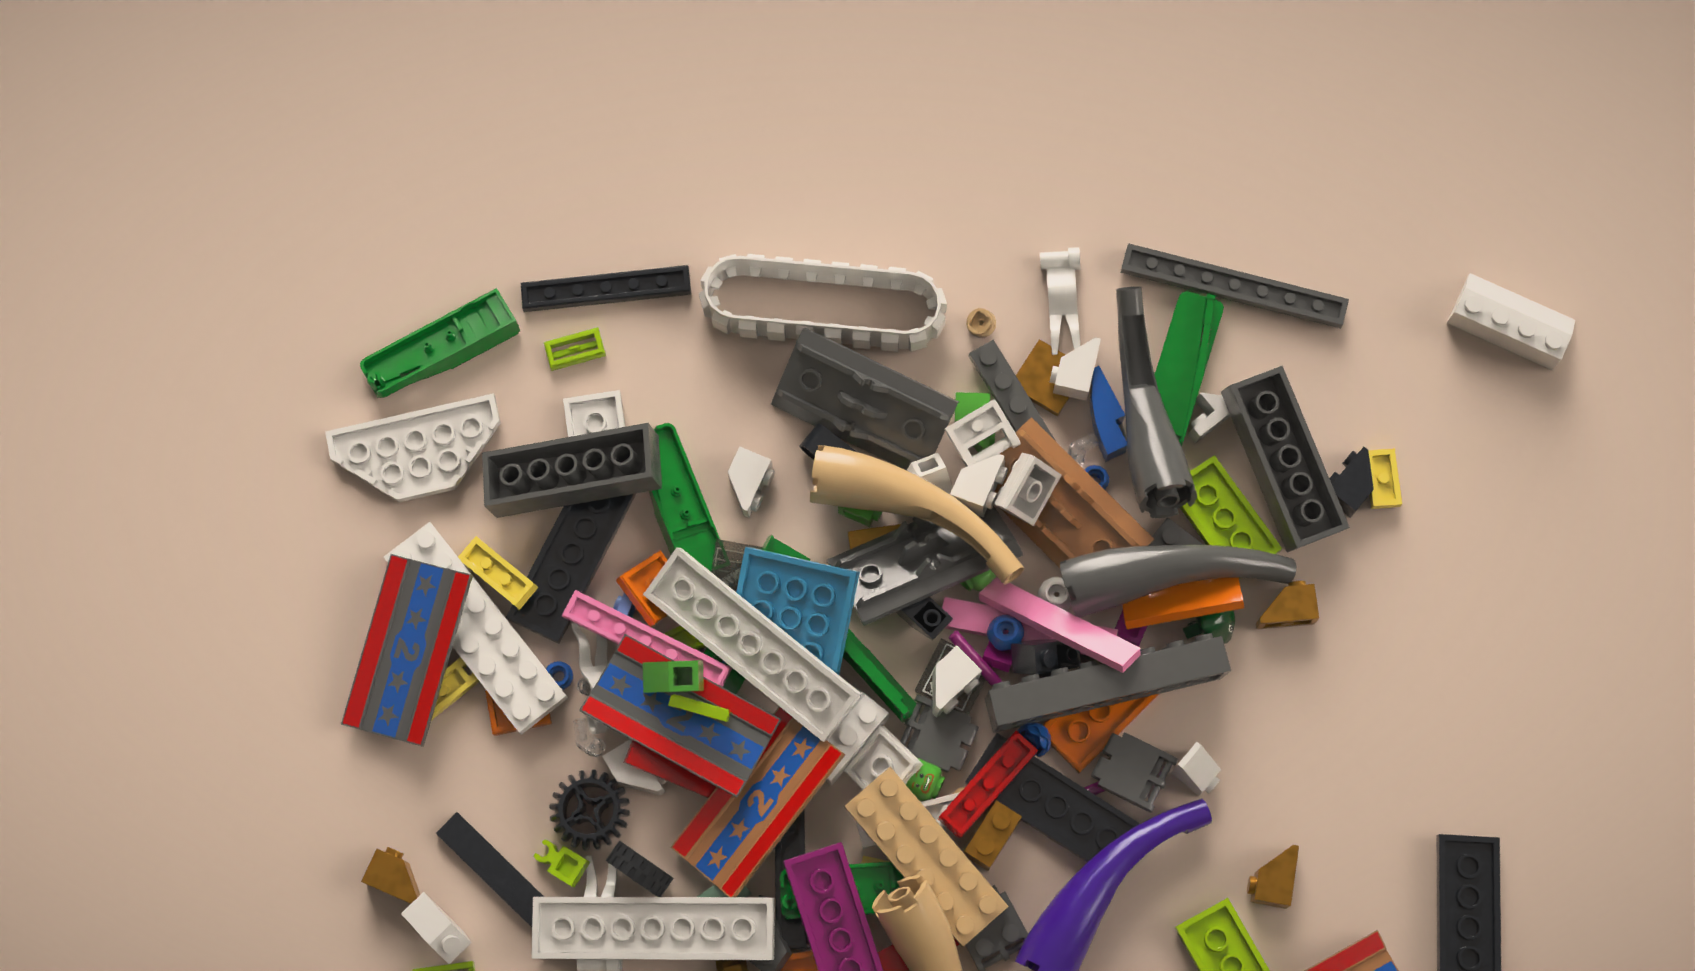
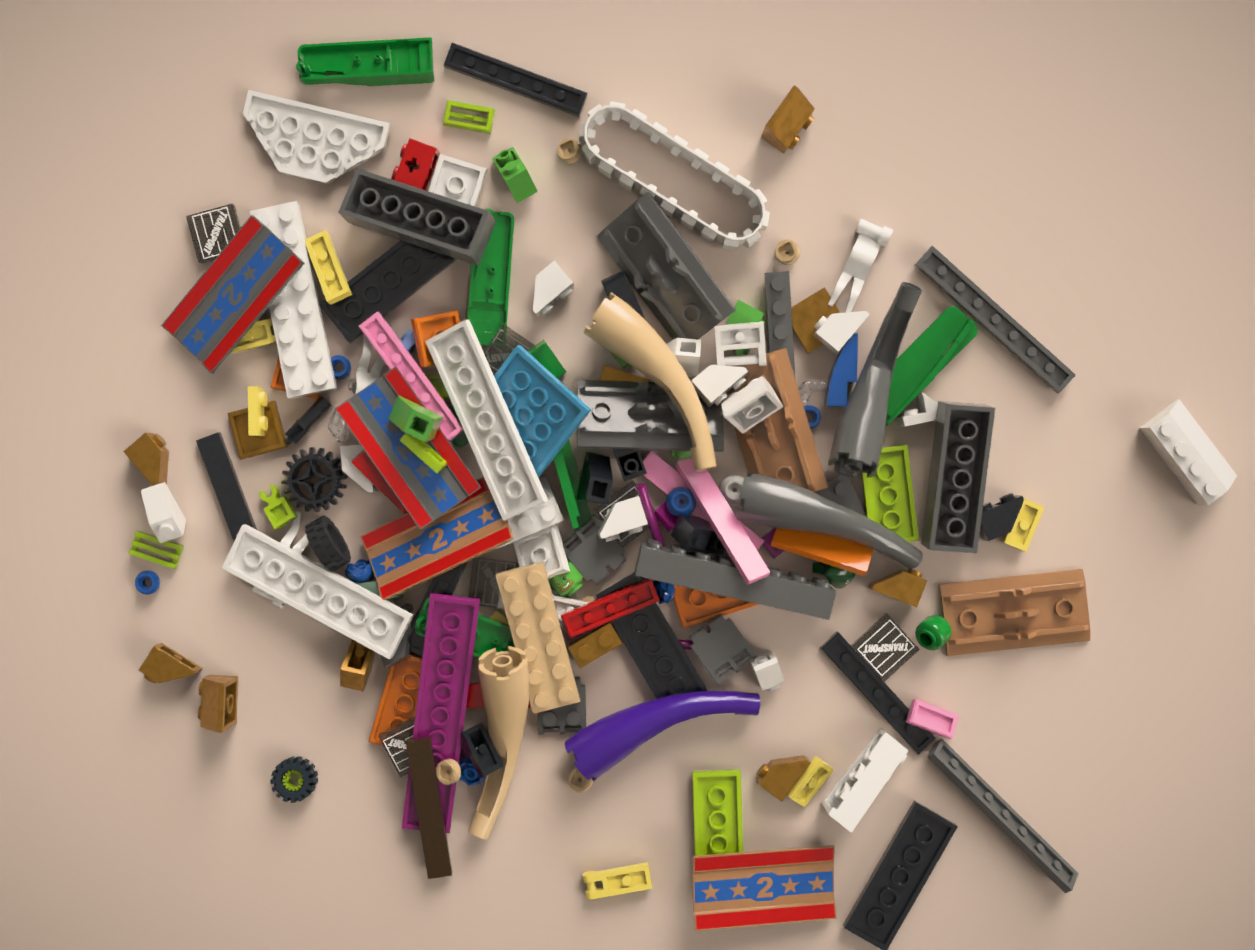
camera: 25 degrees right, 15 degrees up
none -> clear smoke tile [186,204,241,264]
none -> pearl gold tile [227,401,288,460]
none -> light yellow plate [248,386,268,436]
none -> black piece [285,395,332,445]
none -> blue plate [345,559,374,582]
none -> red brick [391,138,440,190]
none -> clear smoke tile [468,557,519,609]
none -> bright green slope [492,147,538,203]
none -> tan tile [557,138,582,164]
none -> black slope [576,452,613,504]
none -> pearl gold slope [761,85,815,154]
none -> light yellow plate [787,756,834,808]
none -> black tile [820,631,936,754]
none -> white wedge [821,728,908,833]
none -> clear smoke tile [851,613,920,682]
none -> bright pink tile [906,699,959,739]
none -> green head [915,615,952,651]
none -> dark grey plate [927,739,1079,893]
none -> medium nougat hinge [939,569,1091,656]

